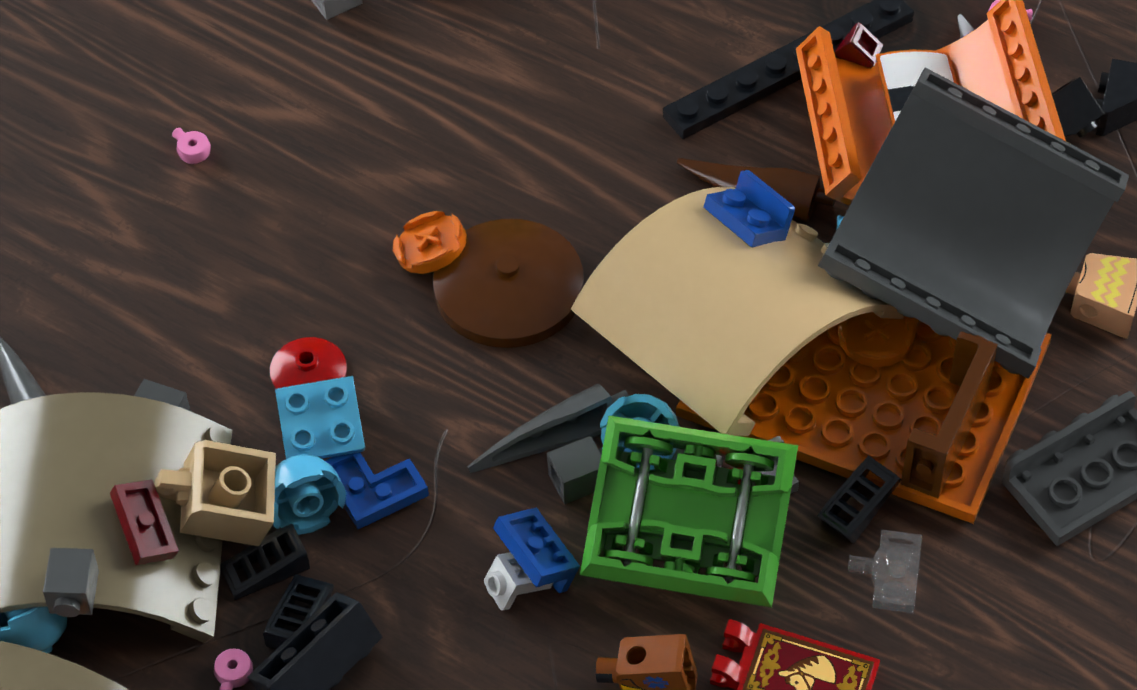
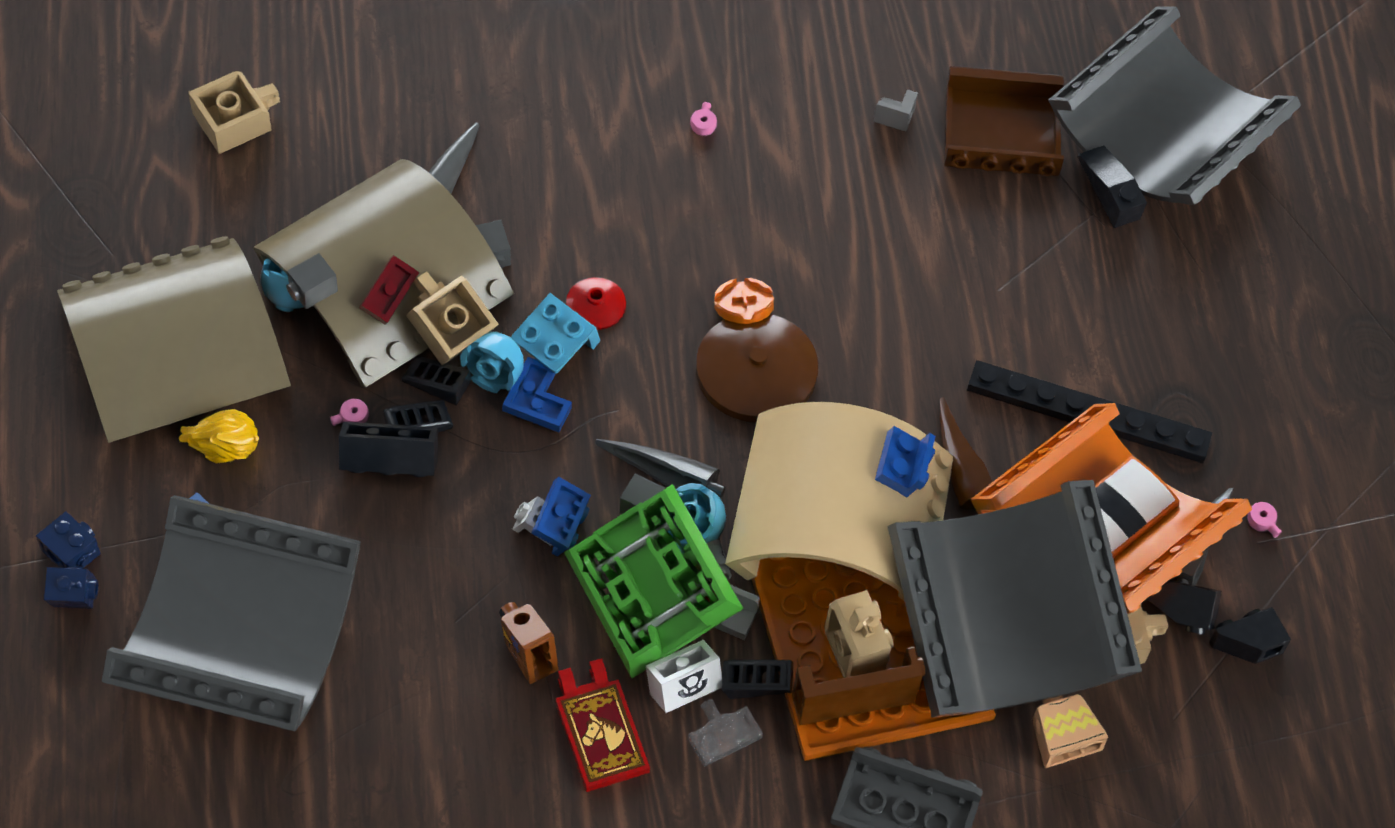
camera: 45 degrees right, 5 degrees up
dark red slope [834,22,883,69] -> none
none -> white brick [646,640,722,713]
none -> tan hinge [824,590,893,678]

